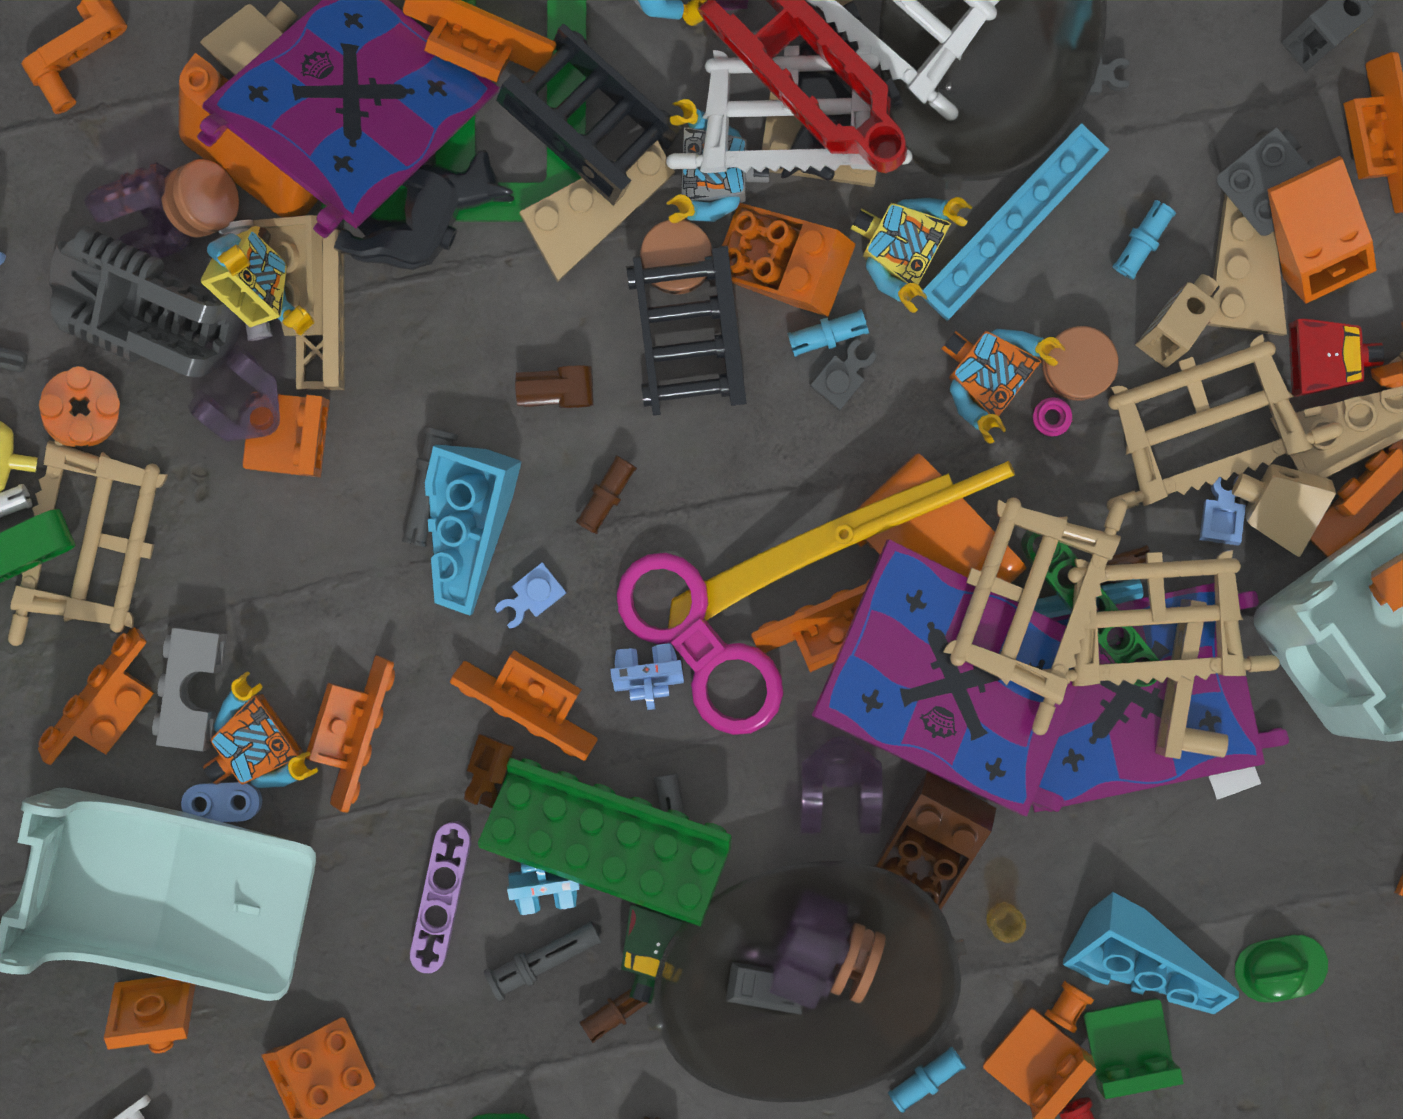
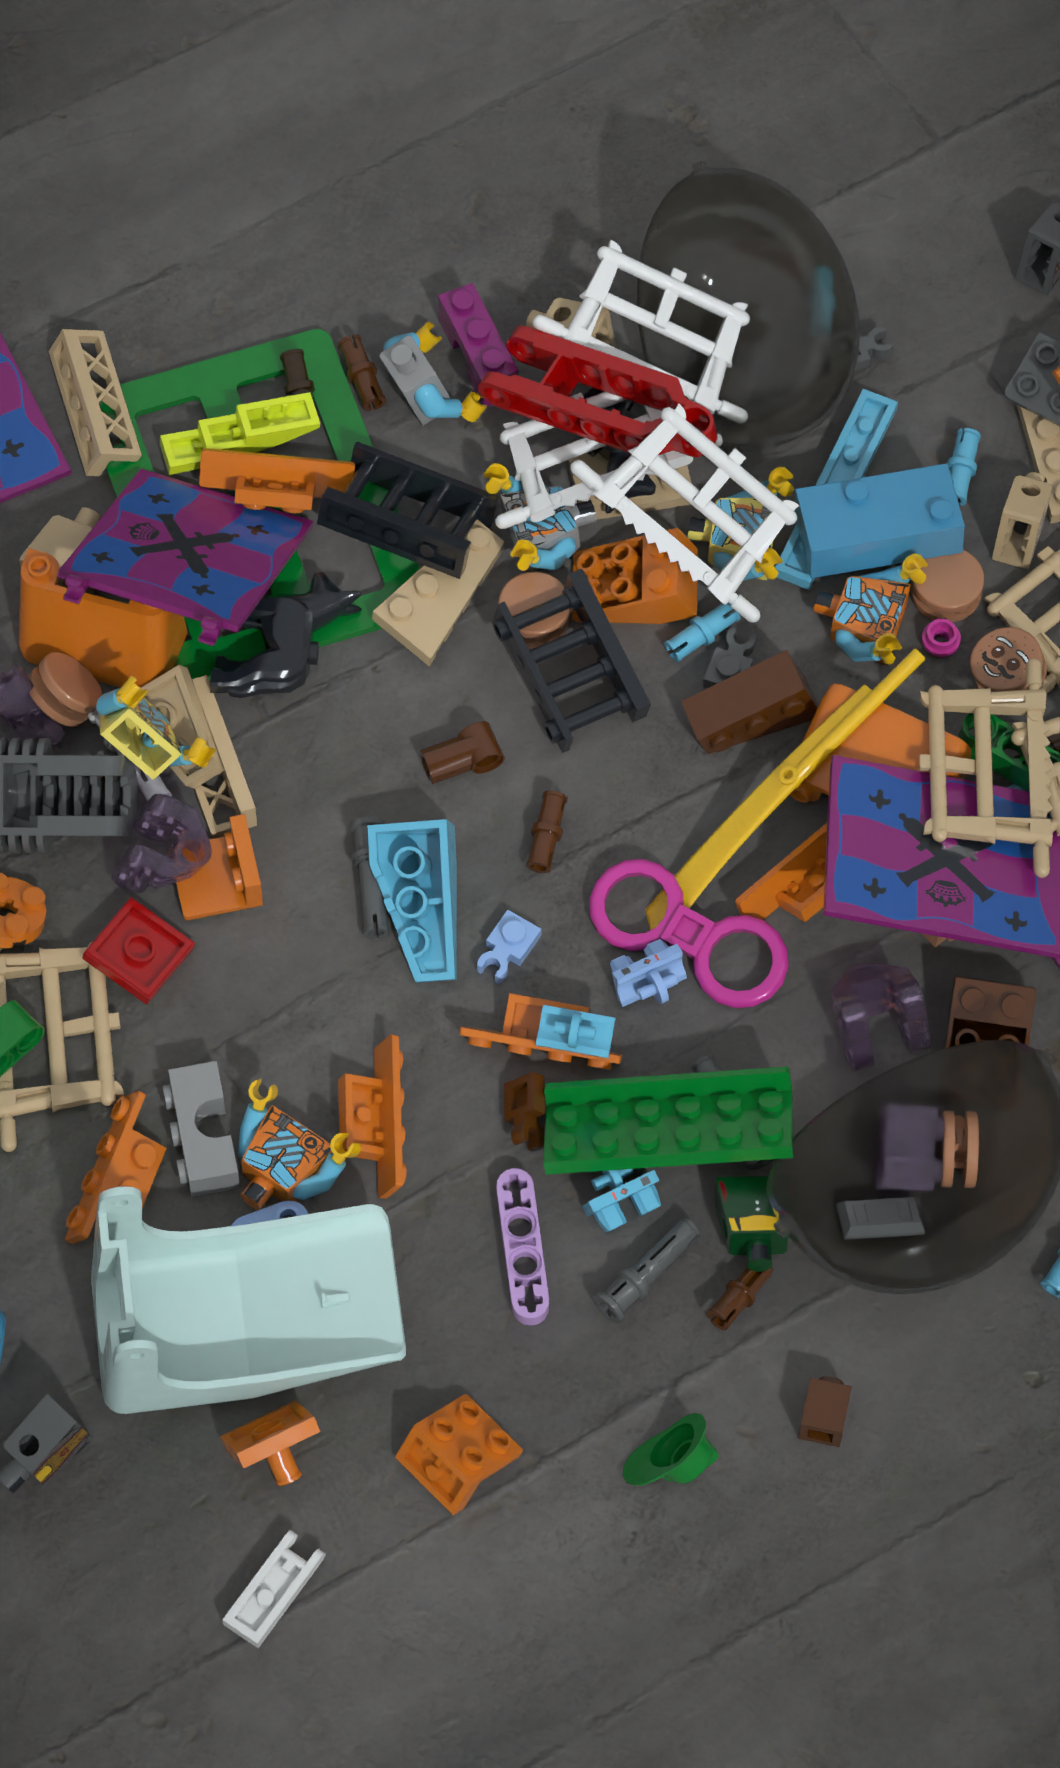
camera: 25 degrees left, 25 degrees down
none -> red tile [82,897,196,1005]
none -> medium azure hips [535,1005,616,1059]
none -> white piece [570,403,800,623]
none -> reddish brown wedge [681,650,818,754]
none -> dark azure brick [795,463,965,578]
none -> nougat head [970,627,1047,692]

